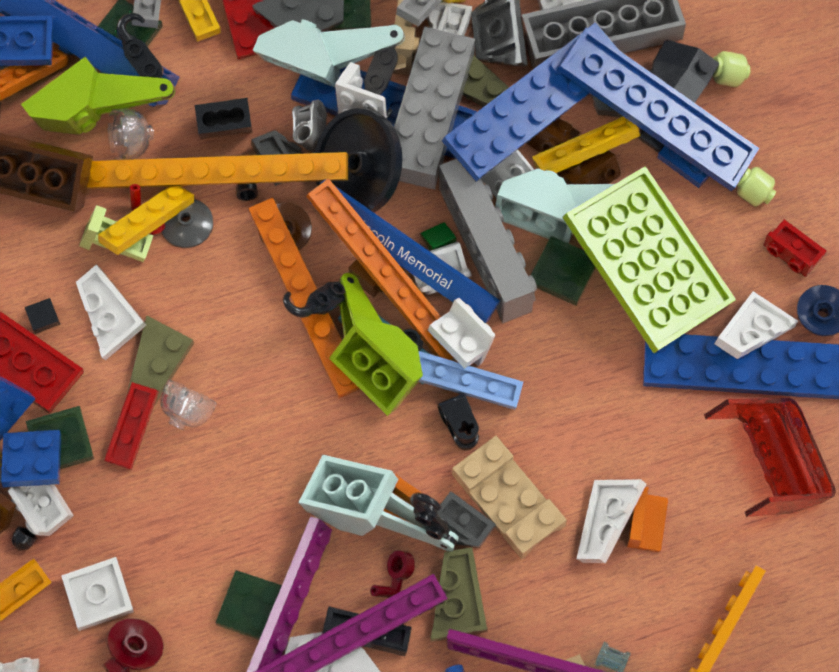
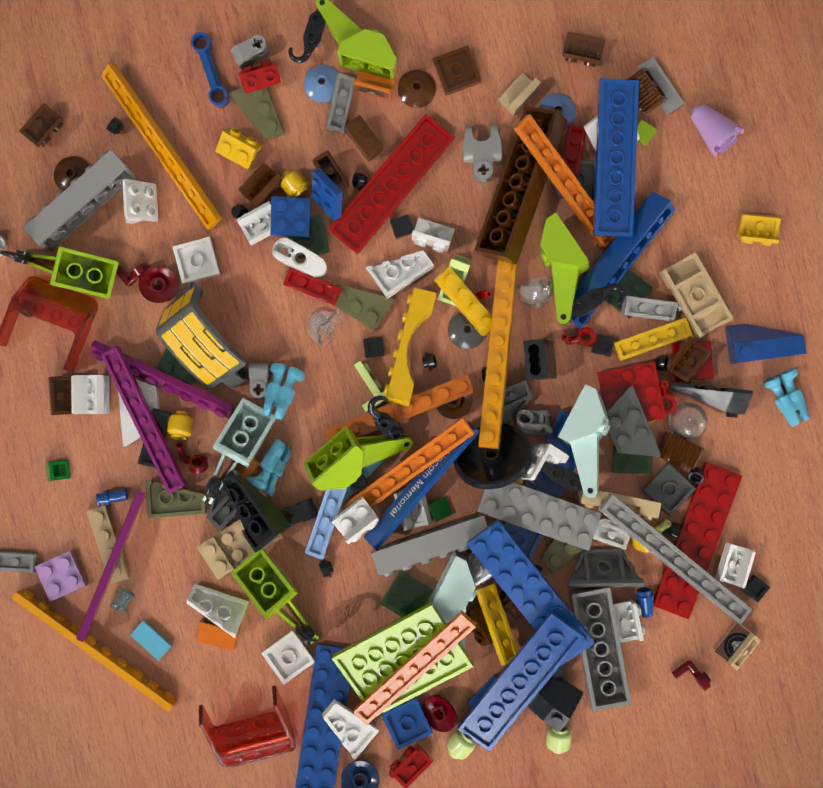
camera: 90 degrees right, 20 degrees up
none -> medium azure tile [130,620,173,661]
none -> panel [156,282,249,390]
none -> yellow head [167,411,193,440]
none -> black wedge [221,469,291,553]
none -> lime slope [231,548,319,646]
none -> medium azure piece [246,439,292,497]
none -> light grey piece [249,363,270,400]
none -> white plate [261,629,315,685]
none -> medium azure piece [263,363,305,420]
none -> white piece [272,238,327,278]
none -> black plate [319,560,334,578]
none -> plate [353,610,476,725]
none -> yellowish green bracket [354,361,387,412]
none -> black tile [363,337,384,358]
none -> blue plate [381,697,433,750]
none -> yellow arch [383,288,437,407]
none -> white bracket [412,218,455,253]
none -> black plate [422,352,437,371]
none -> dark red dish [422,695,457,732]
none -> red plate [561,327,597,347]
none -> black tile [591,334,614,357]

